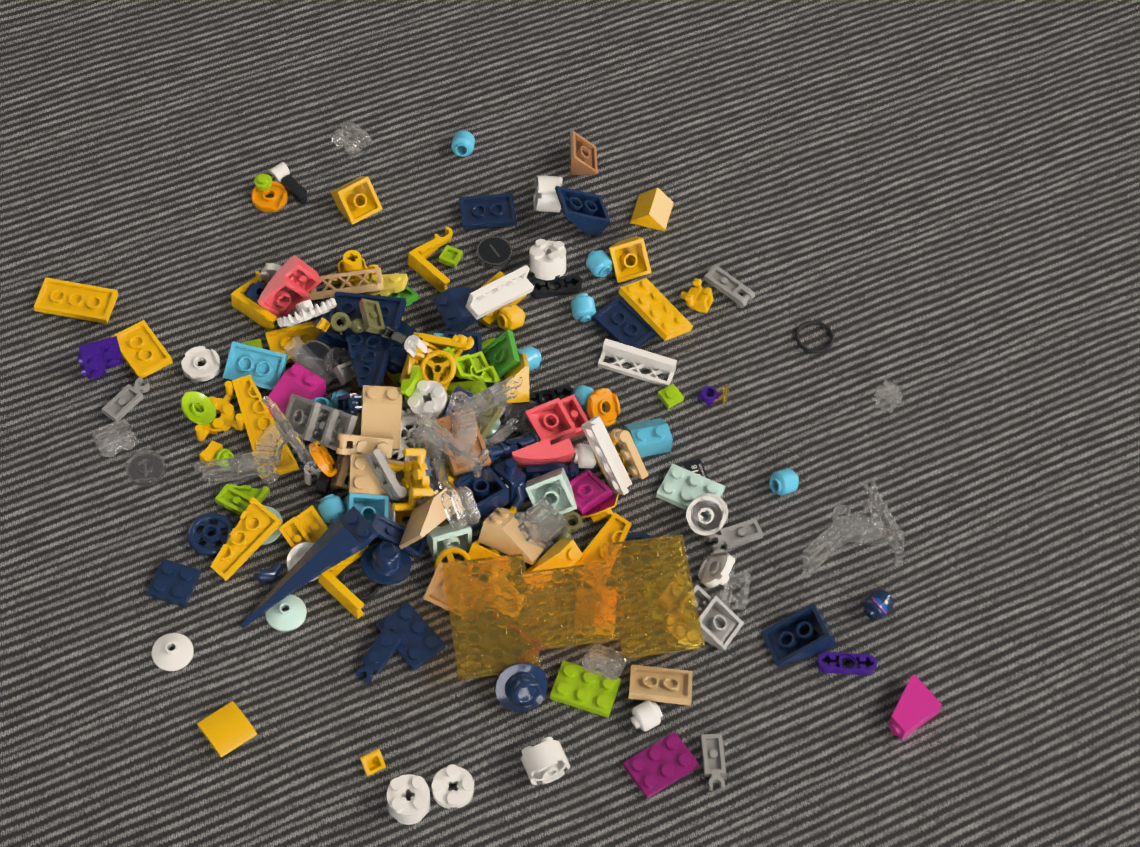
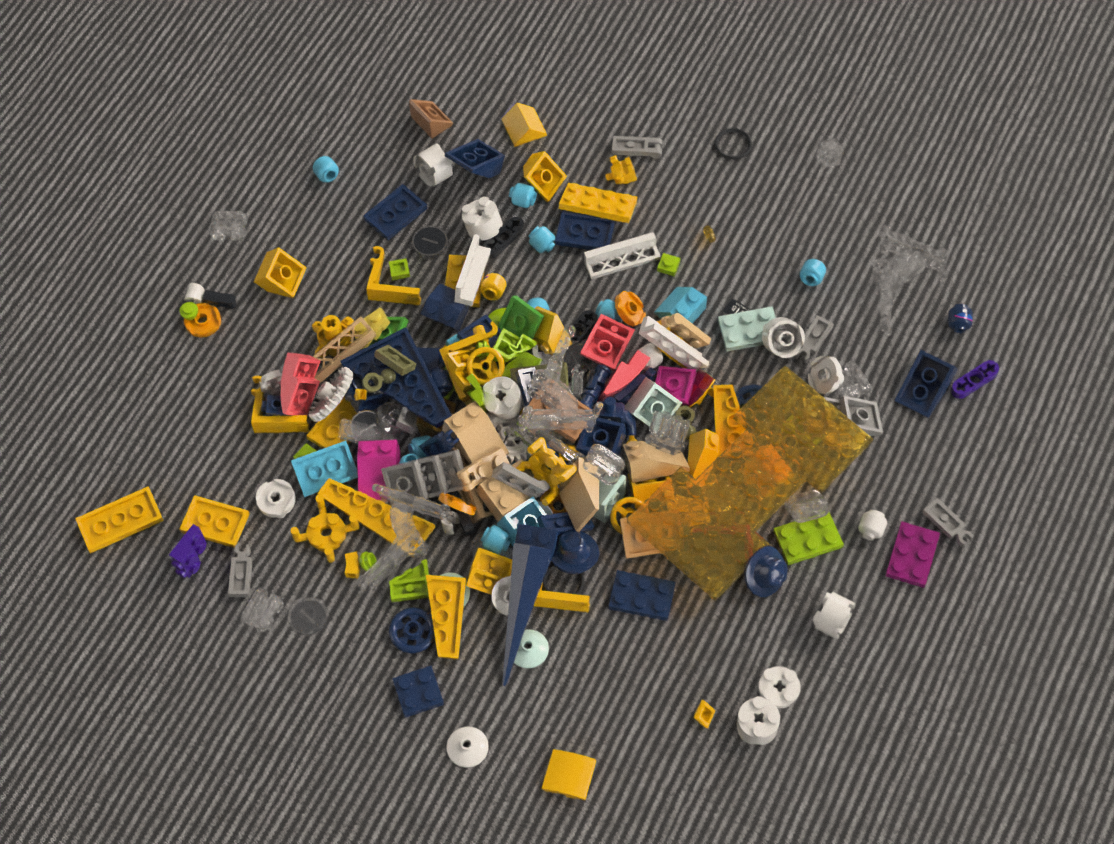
camera: 30 degrees left, 5 degrees up
lime dish [181,391,216,425] -> none
dark blue arm [254,561,284,582] -> none
dark blue plate [356,627,402,684] -> none
piece [380,326,427,357] -> none
tan plate [628,665,693,705] -> none
dark purple plate [697,386,720,406] -> none
dark pink slope [888,674,942,740] -> none

